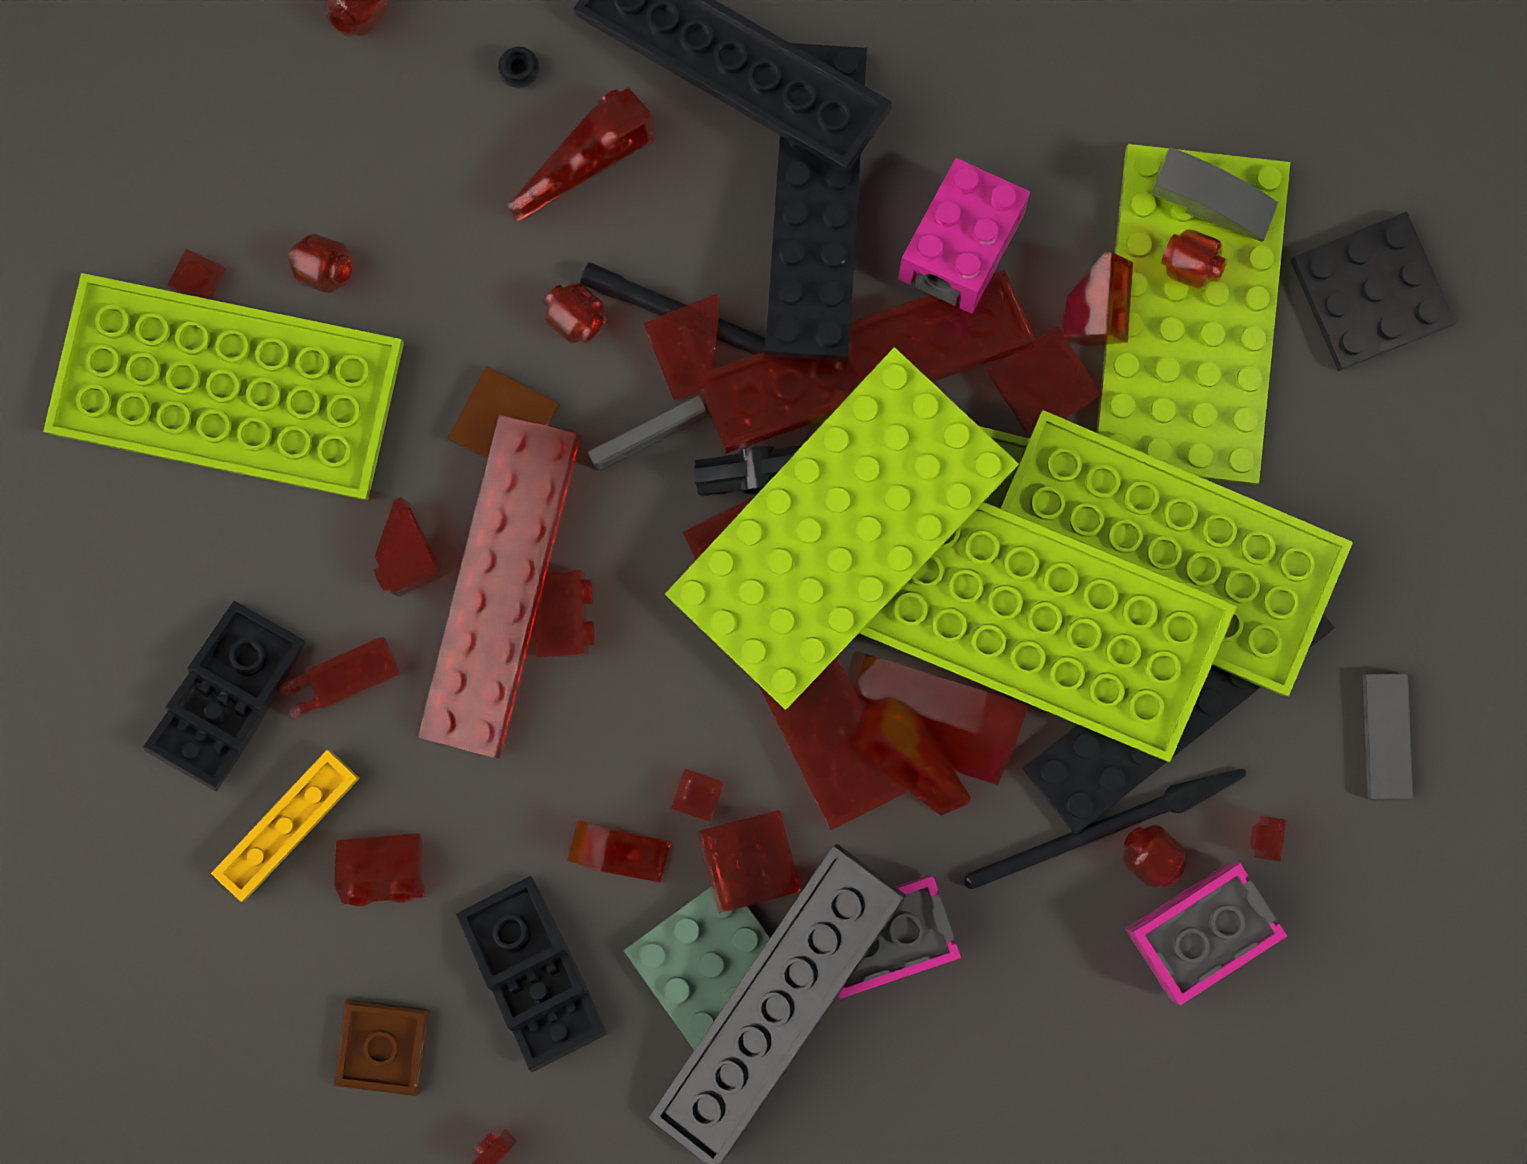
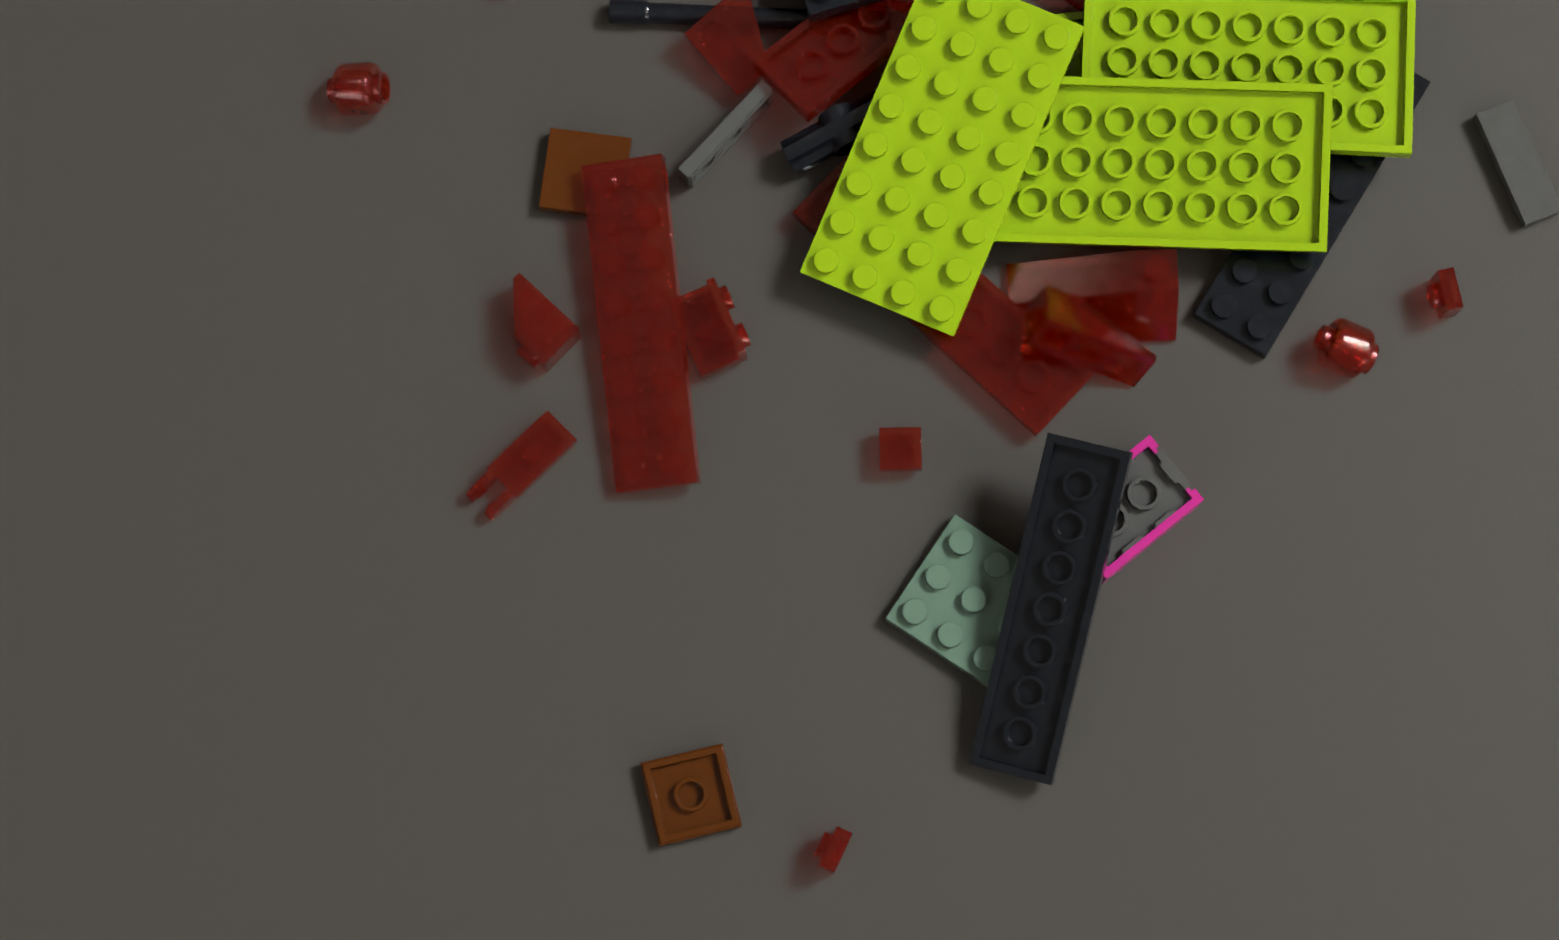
camera: 20 degrees left, 5 degrees down
lime plate [43,273,404,501] -> none
black slope [143,601,306,792] -> none
clear red plate [168,249,226,300] -> none
yellow plate [211,750,360,902] -> none
clear red bracket [334,833,425,906] -> none
black slope [456,876,608,1072] -> none
clear red head [544,282,606,344] -> none
clear red slope [567,820,671,883] -> none
clear red plate [697,810,802,914] -> none
black piece [964,769,1246,889] -> none
dark grey piece [1125,861,1287,1005] -> none

